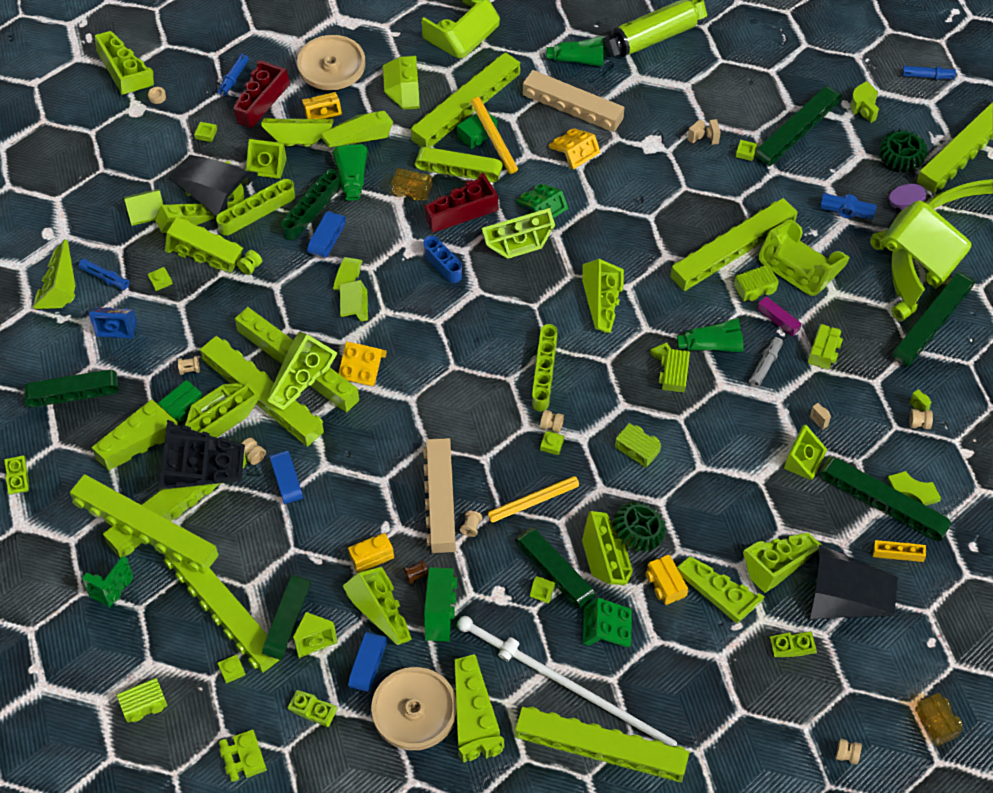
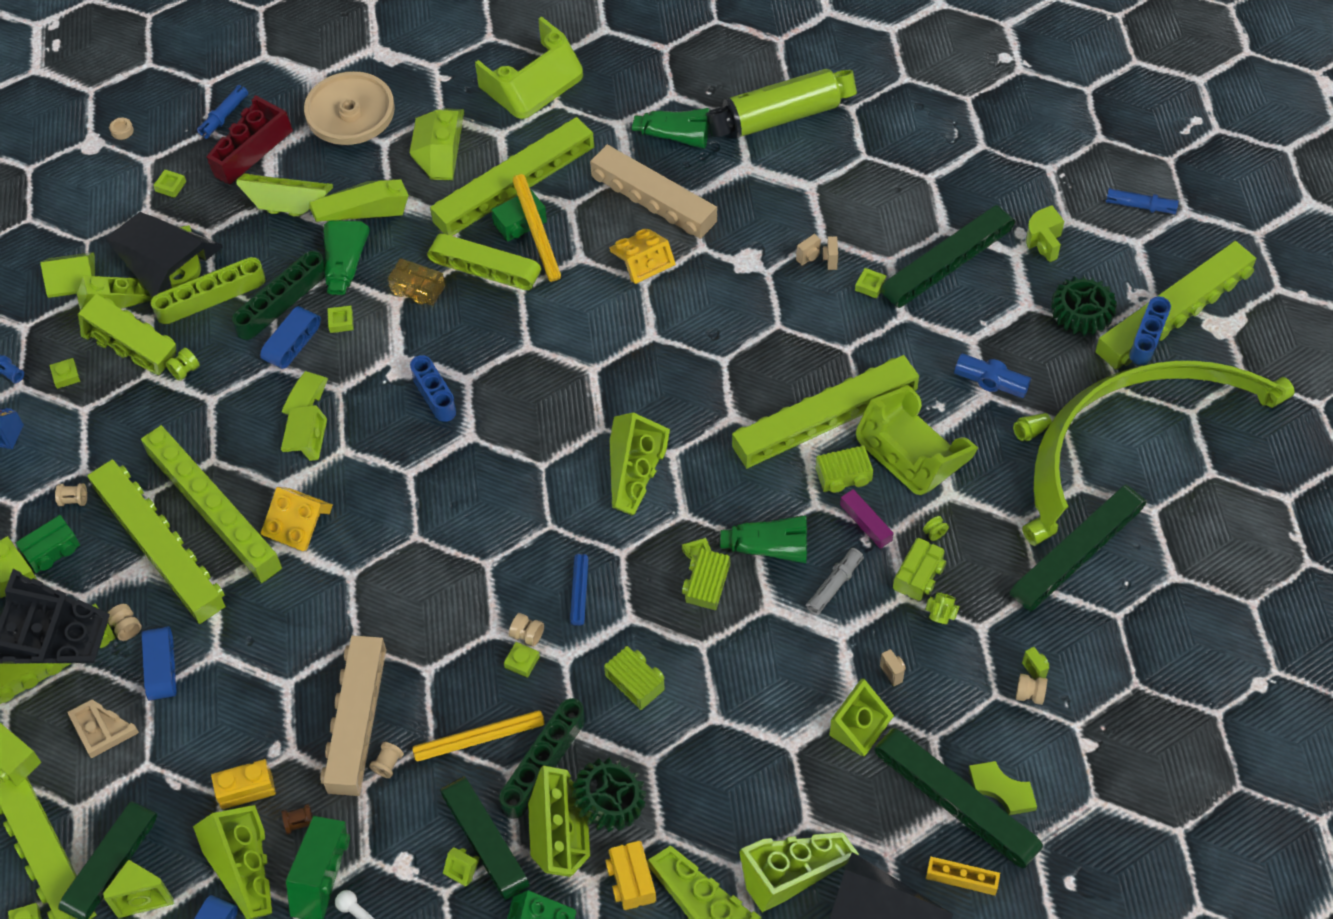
camera: 10 degrees right, 0 degrees up
lime wedge [95,31,154,95] -> none
lime wedge [185,382,260,438] -> none
lime slope [246,139,287,179] -> none
lime wedge [267,331,337,410] -> none
yellow brick [302,92,342,119] -> none
dark red wedge [424,173,499,233] -> none
lime wedge [481,208,555,259] -> none
green bracket [516,184,568,218] -> none
lime beam [532,324,557,412] -> none
lime windscreen [881,200,972,289] -> none
medium lavender tile [889,184,926,210] -> none
none -> tan wing [67,700,139,758]
none -> lime plate [328,306,354,333]
none -> dark green beam [500,698,585,819]
none -> blue axle [570,554,588,626]
none -> lime bush [923,516,949,541]
none -> lime gear [925,592,959,624]
none -> blue beam [1129,296,1171,366]

